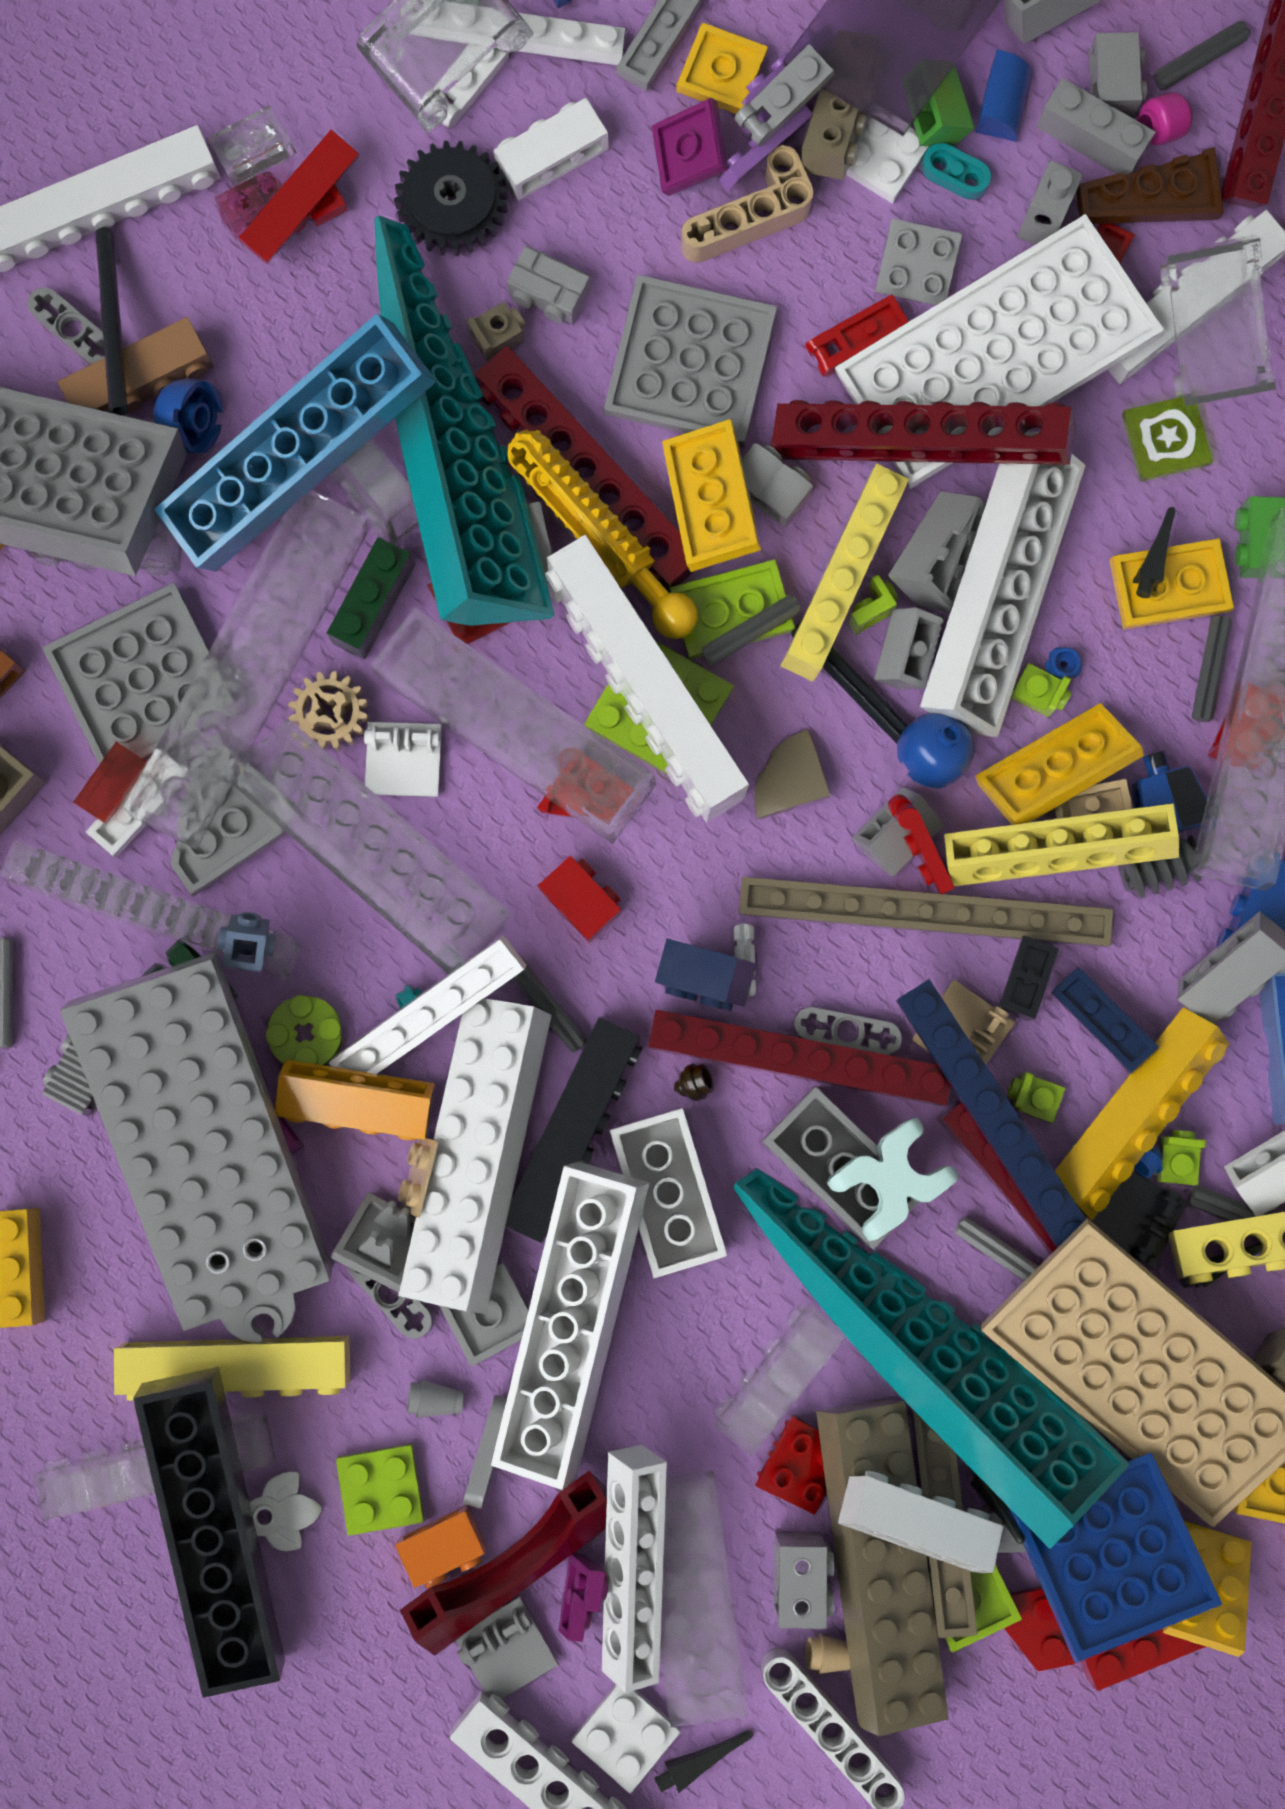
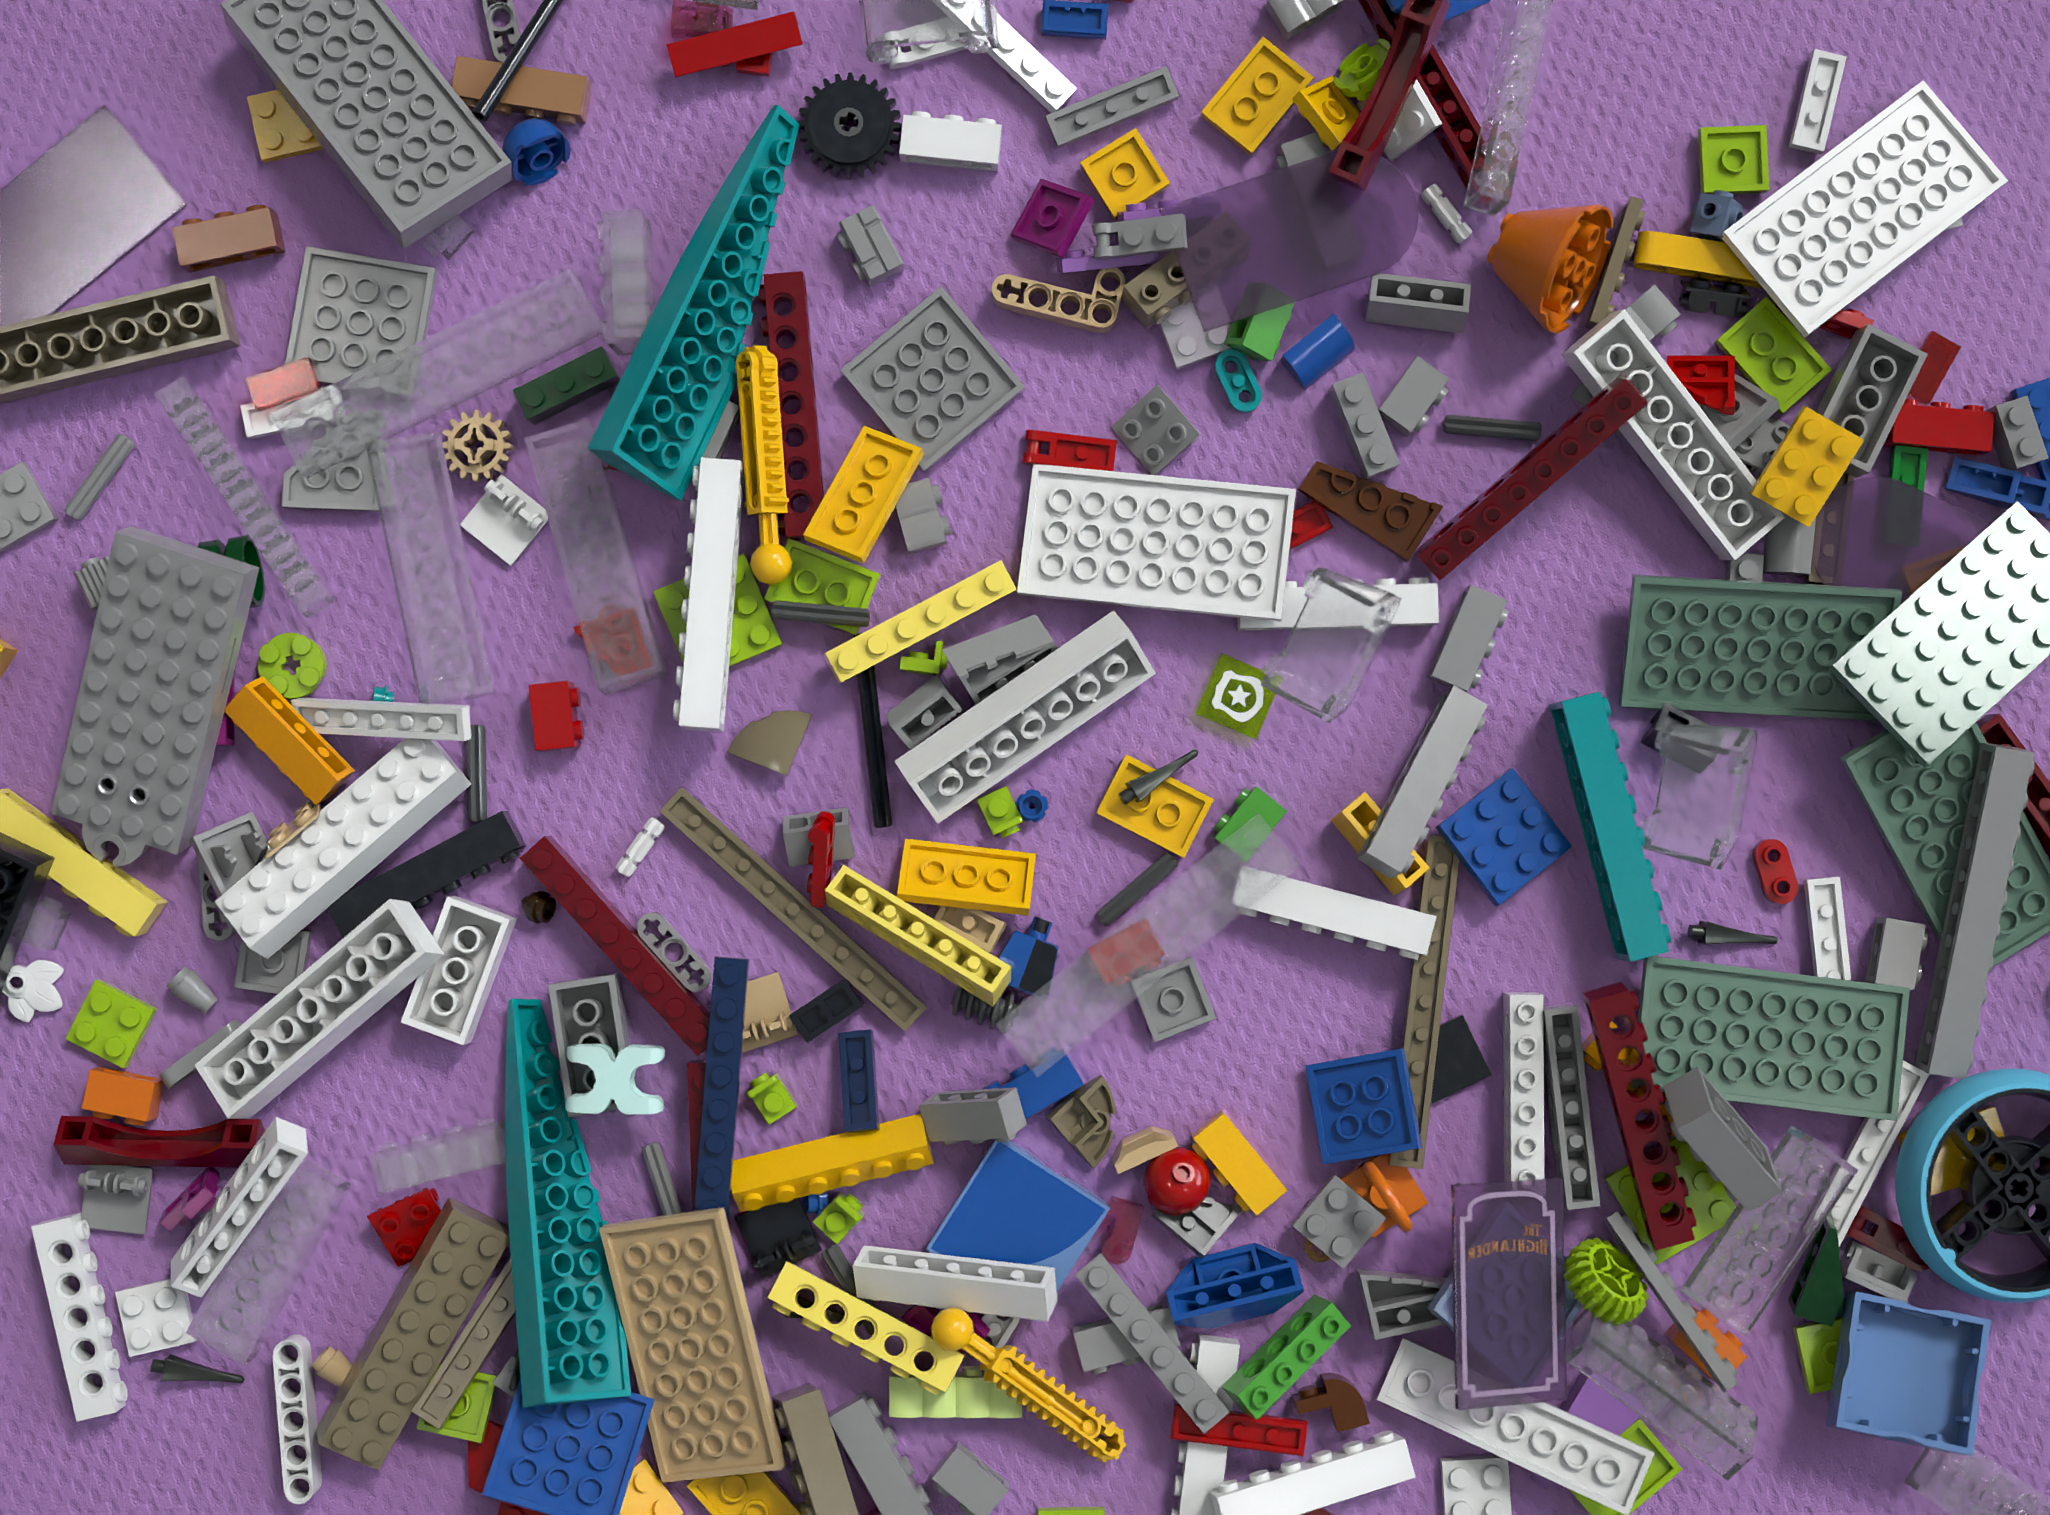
camera: 40 degrees right, 5 degrees up
dark azure brick [154,313,437,572] -> none
sand blue brick [218,912,275,972] -> none
dark tan brick [466,301,526,362] -> none
dark blue brick [655,938,757,1011] -> none
dark red brick [771,400,1075,465] -> none
light grey piece [774,1532,834,1629] -> none
white brick [838,1471,1003,1573] -> none
blue cylinder [897,713,974,789] -> none
light grey torso [1017,161,1083,245] -> none
dark pink head [1137,92,1193,145] -> none

